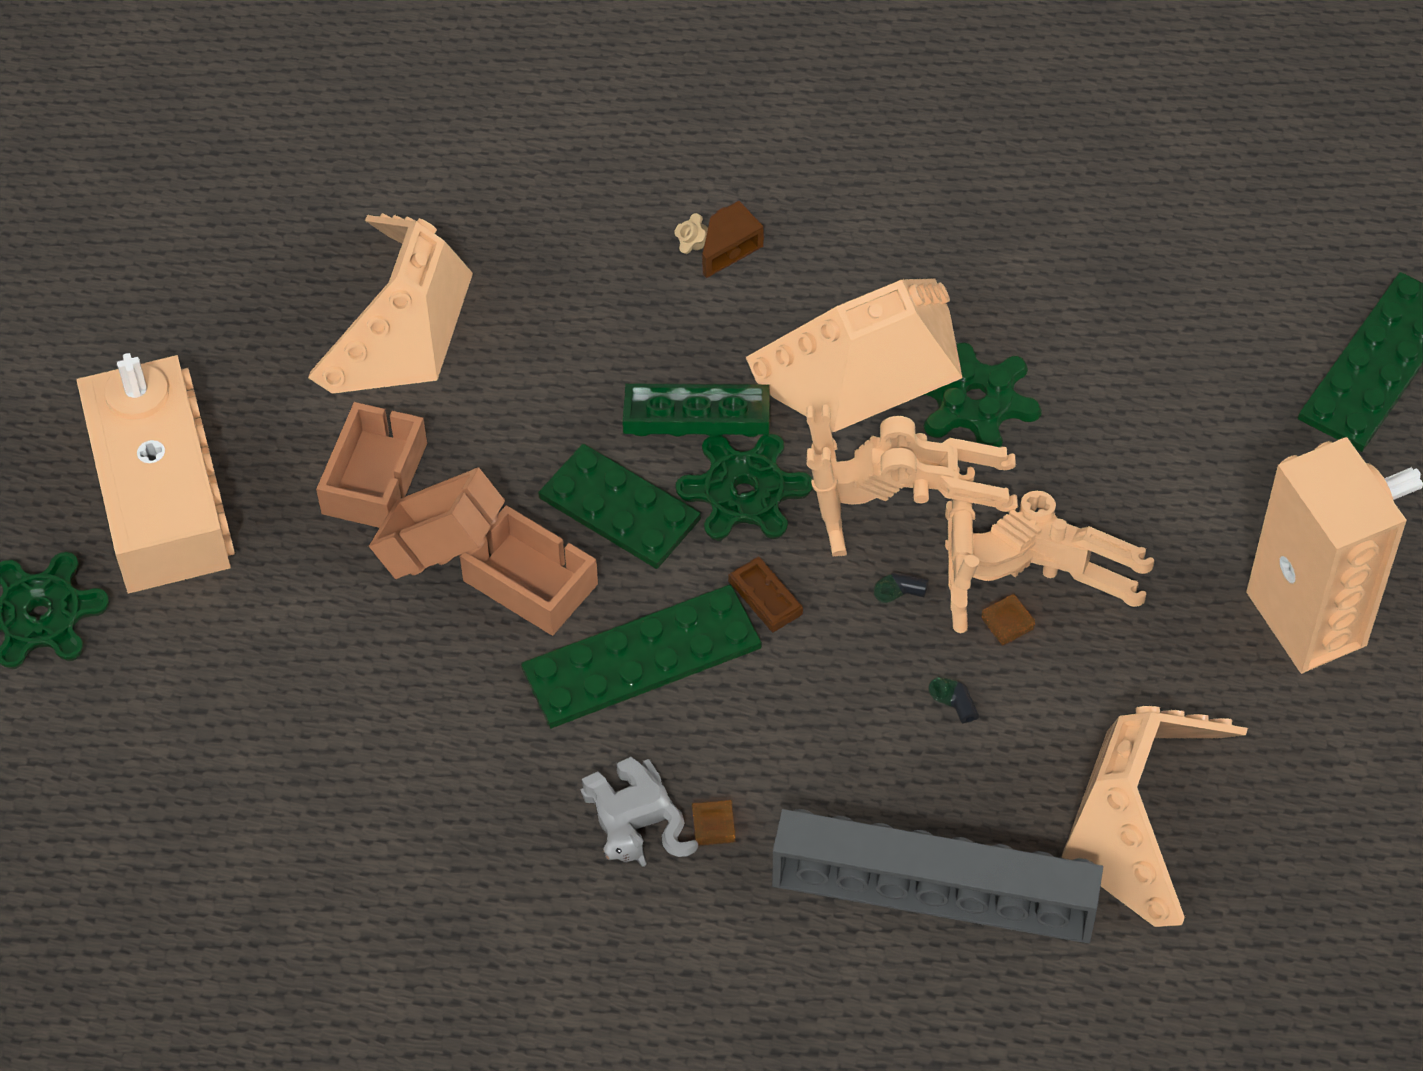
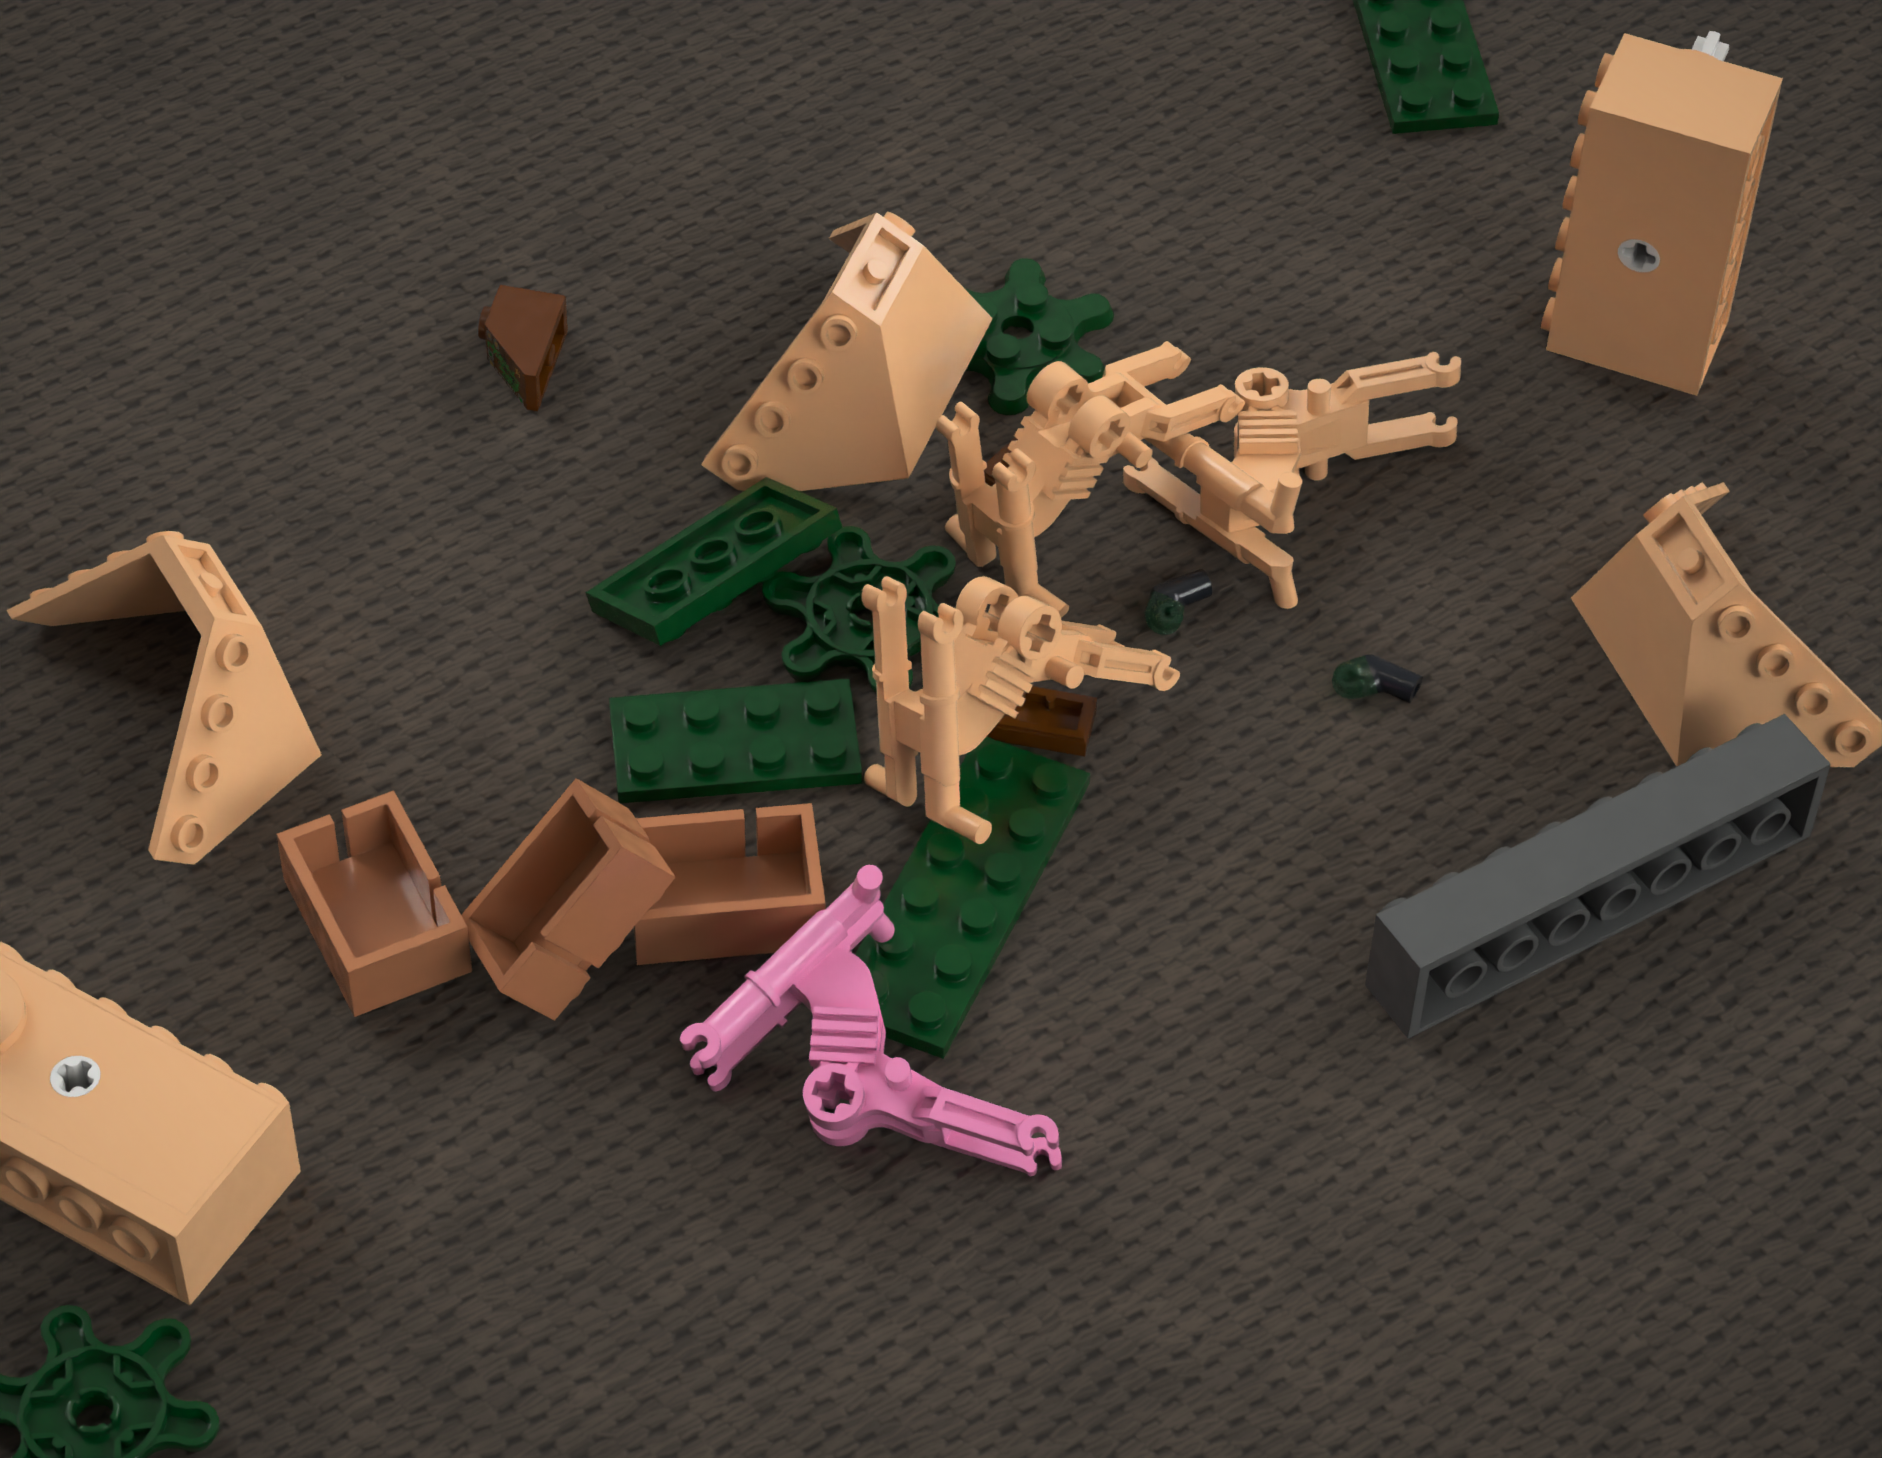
camera: 45 degrees left, 5 degrees down
light grey animal [580,757,698,867] -> none
tan plate [675,213,708,254] -> none
clear orange plate [692,800,735,846] -> none
clear orange plate [982,594,1035,646] -> none
none -> bright pink piece [680,865,1062,1176]
none -> light nougat piece [862,576,1180,844]

